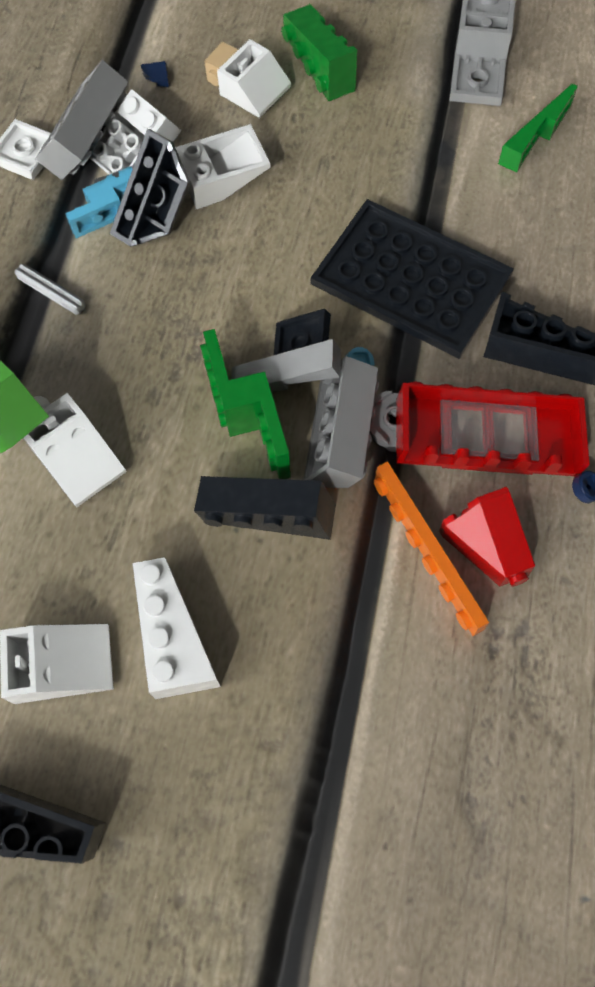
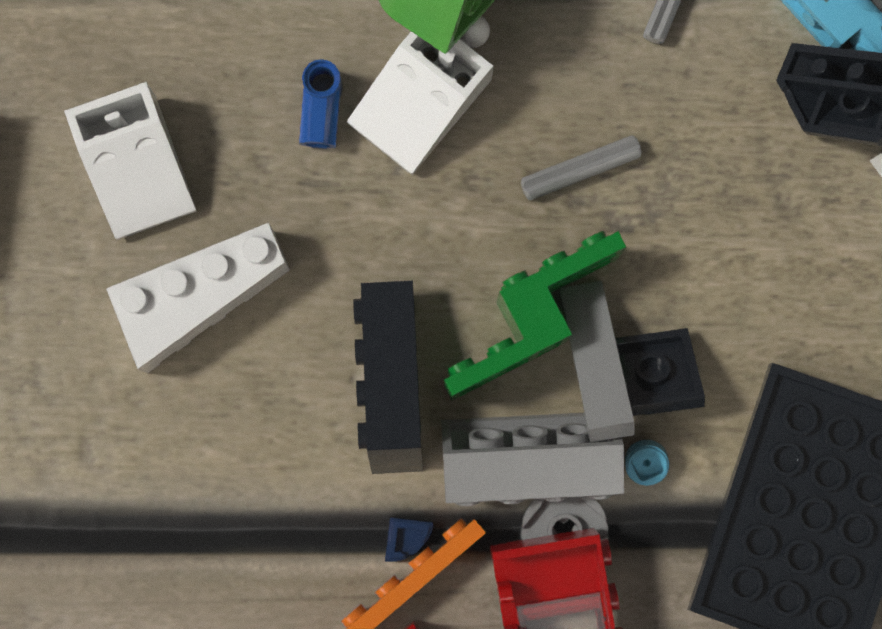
camera: 75 degrees right, 15 degrees up
none -> blue piece [299,59,343,149]
none -> dark blue tile [385,518,433,562]
none -> light grey axle [521,135,642,200]

